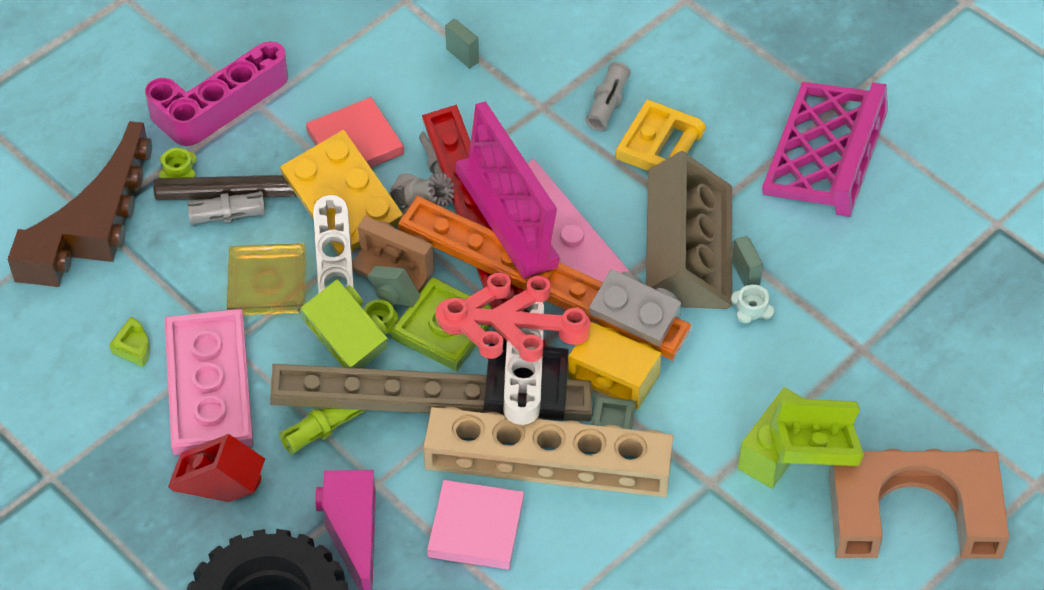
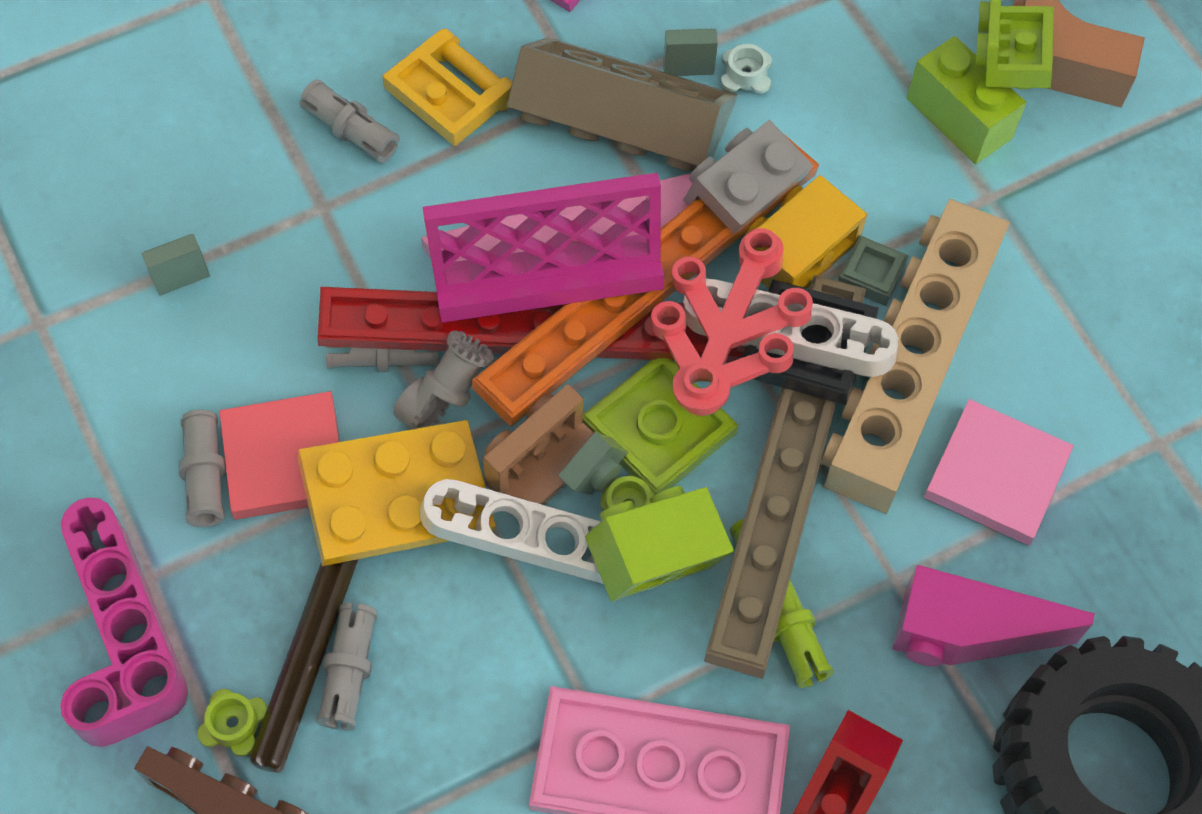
camera: 75 degrees left, 10 degrees up
clear yellow tile [227,243,306,315] -> none
none -> light grey pin [179,410,226,527]

